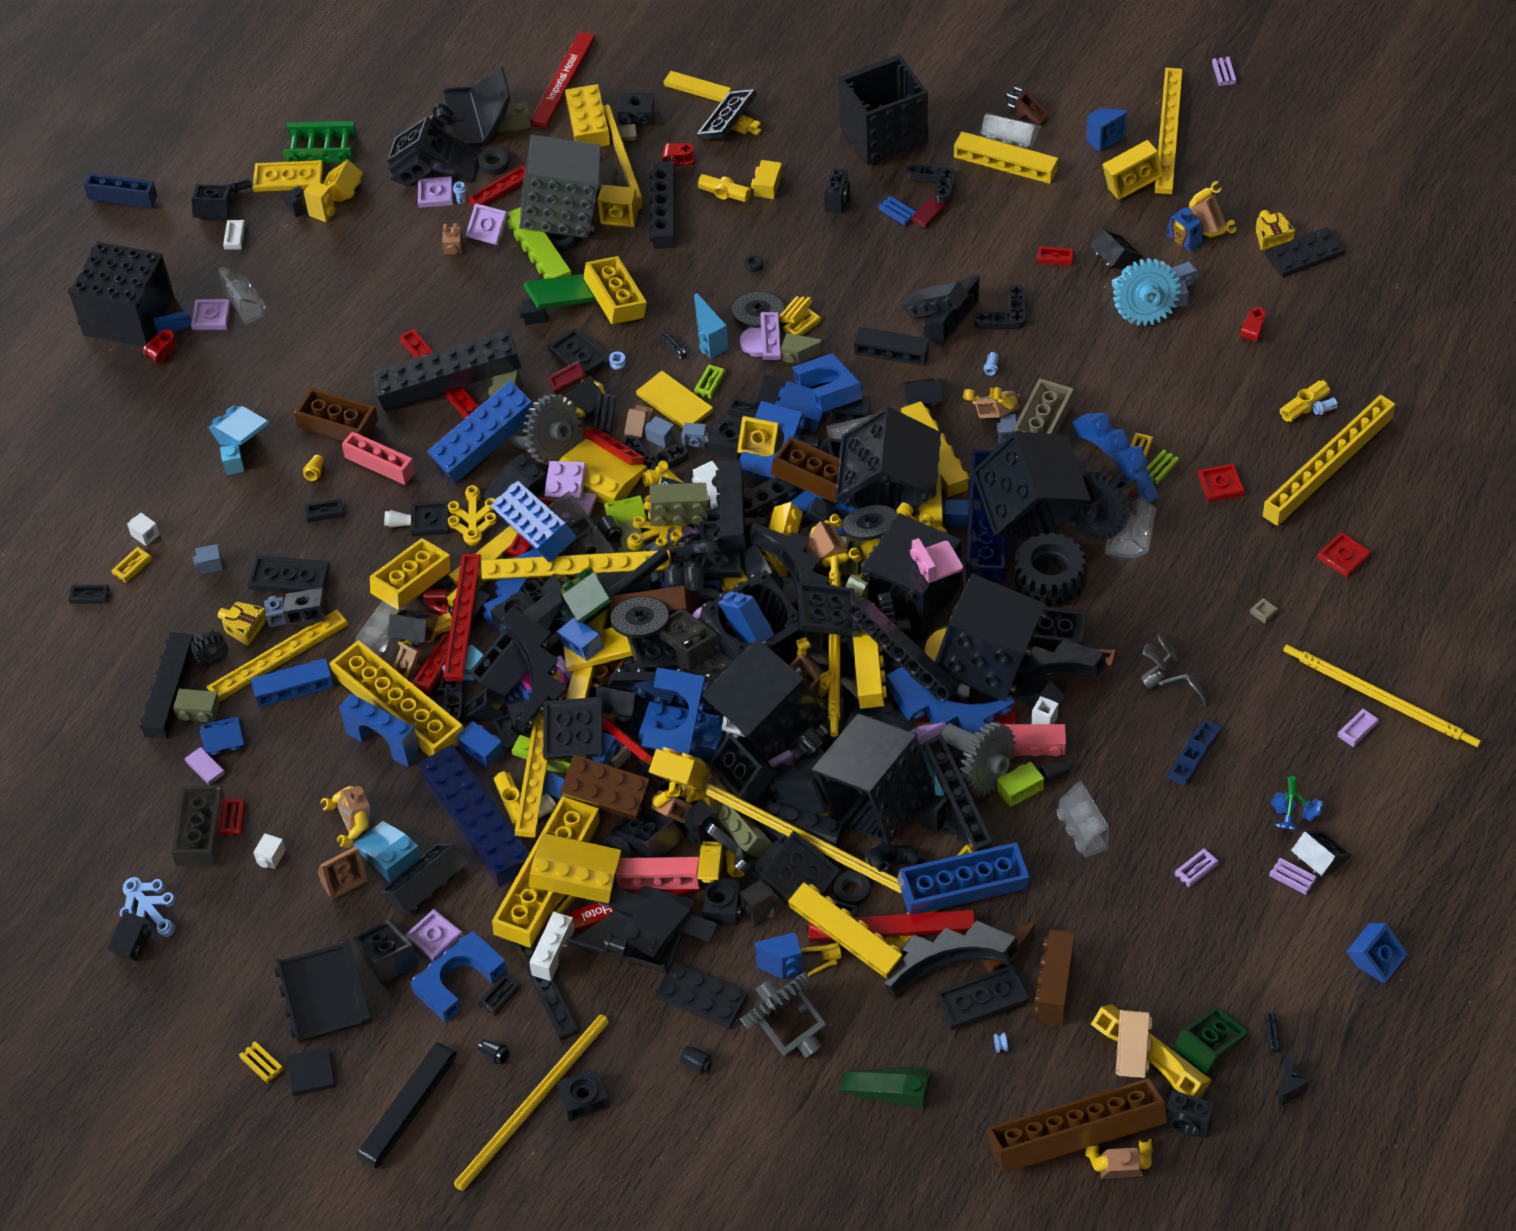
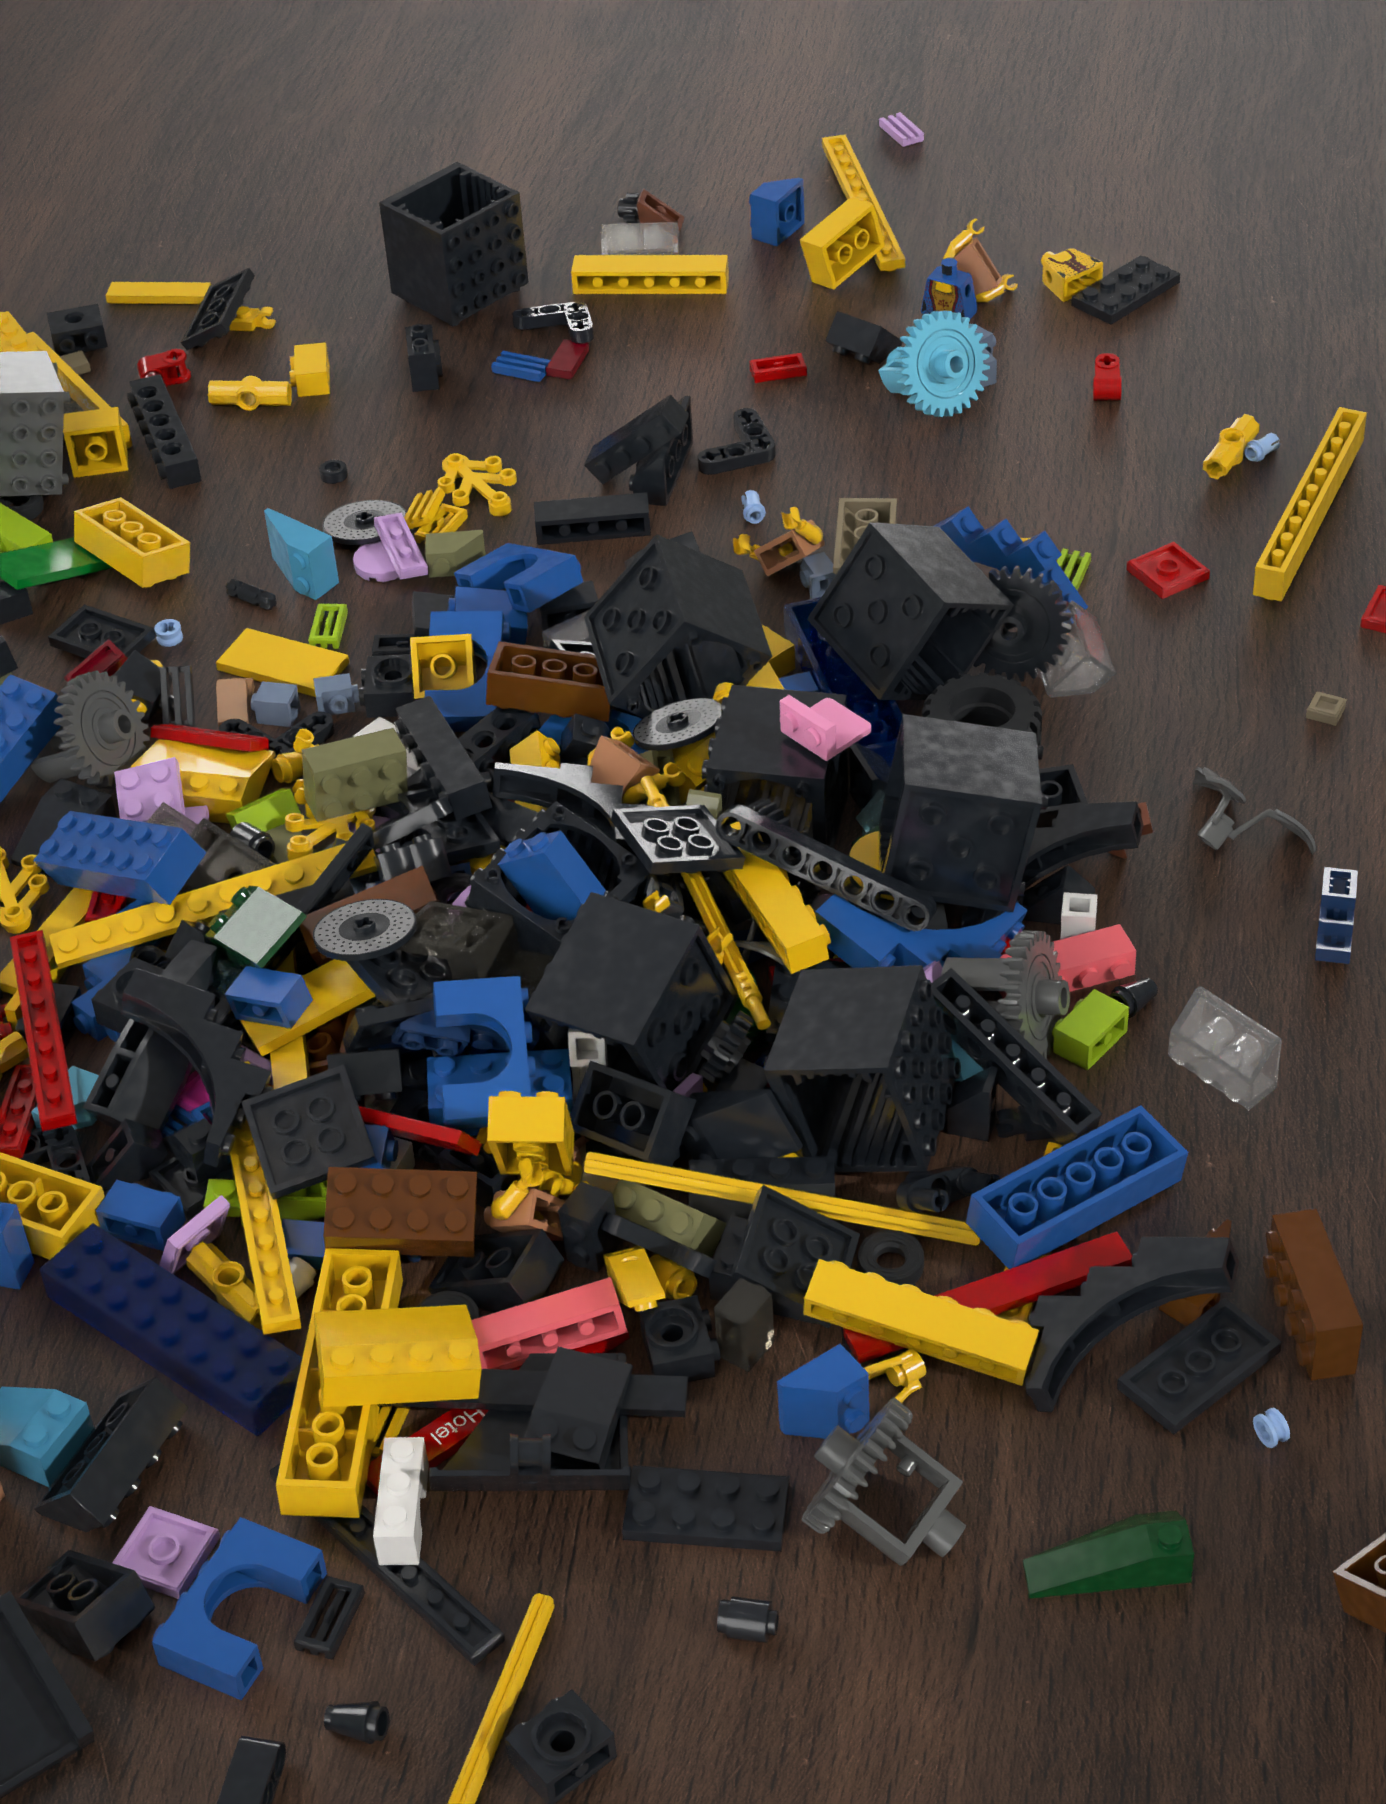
camera: 20 degrees left, 10 degrees down
none -> lavender tile [158,1195,230,1277]
none -> yellow plant [437,453,517,517]

